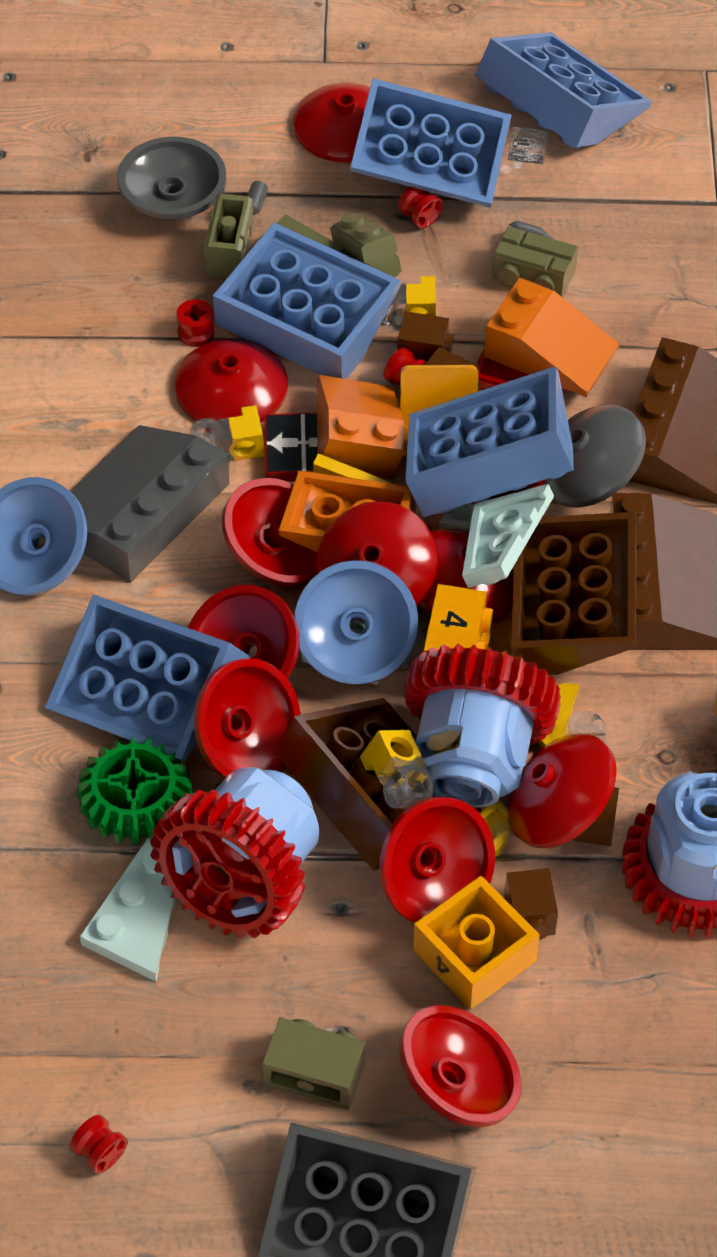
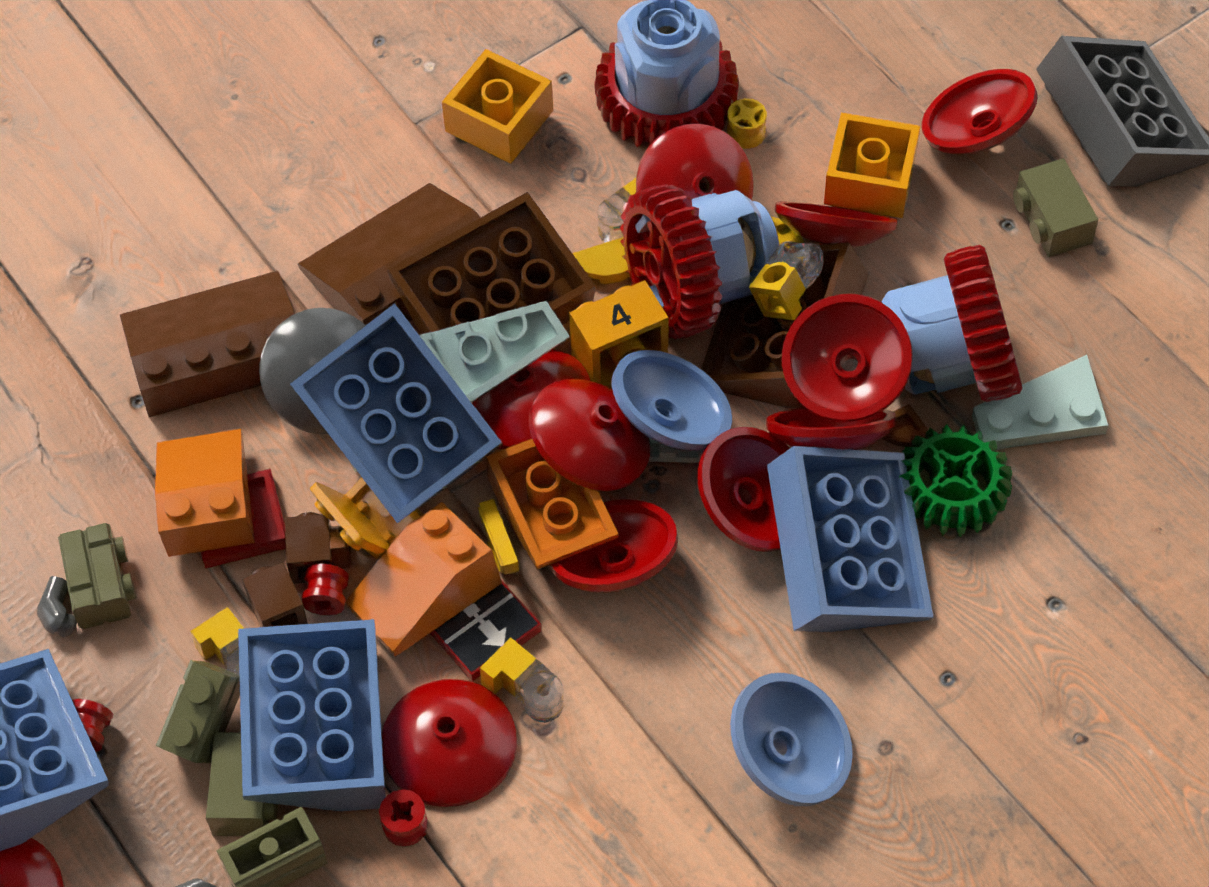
camera: 125 degrees left, 5 degrees up
dark grey slope [71,425,230,583] -> none
reddish brown brick [504,868,558,940] -> none
none -> yellow wheel [727,98,767,149]
none -> red dish [782,294,913,422]

